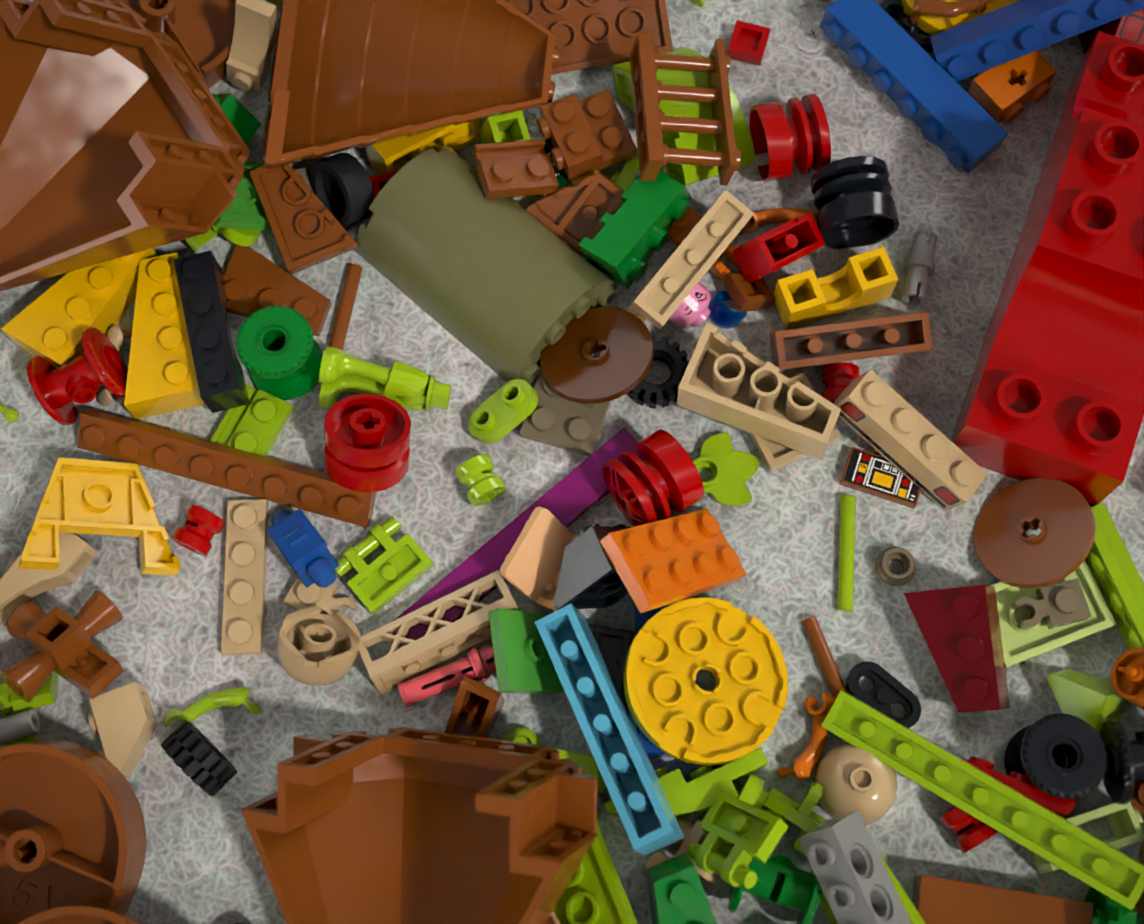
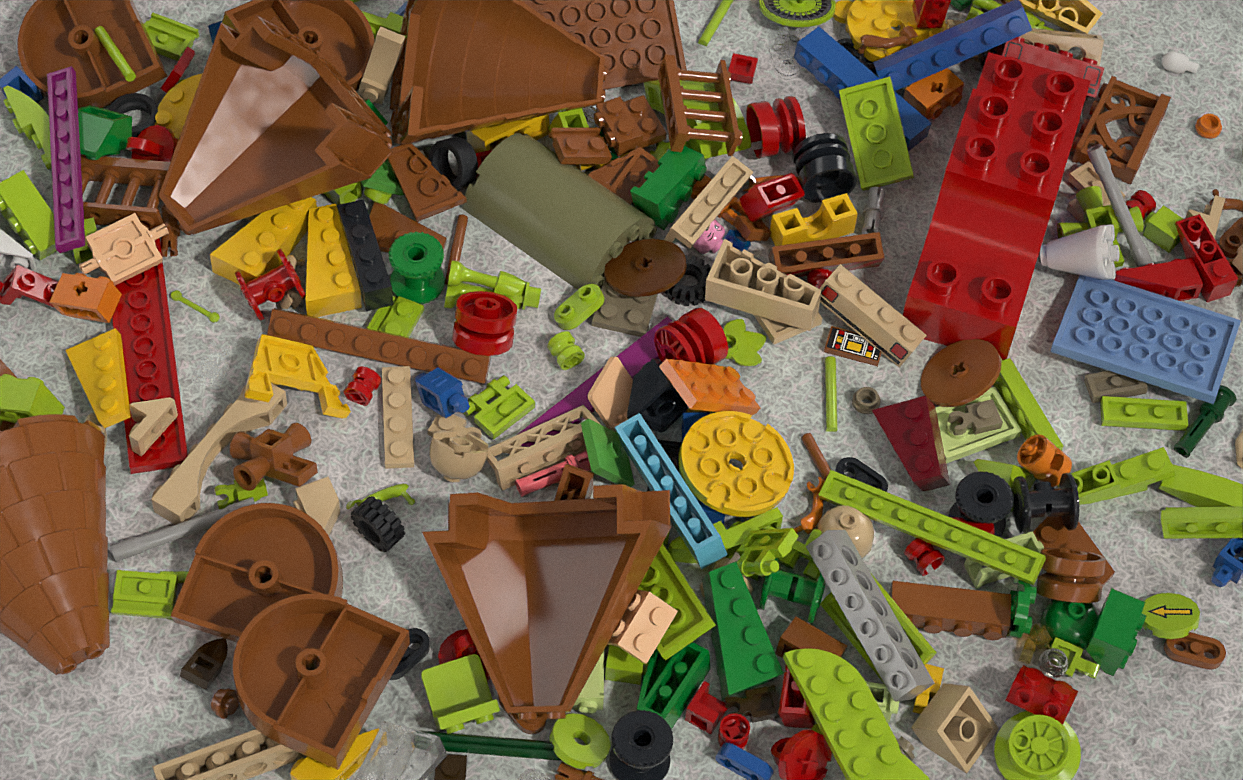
camera: 10 degrees left, 15 degrees down
none -> lime plate [839,76,915,191]

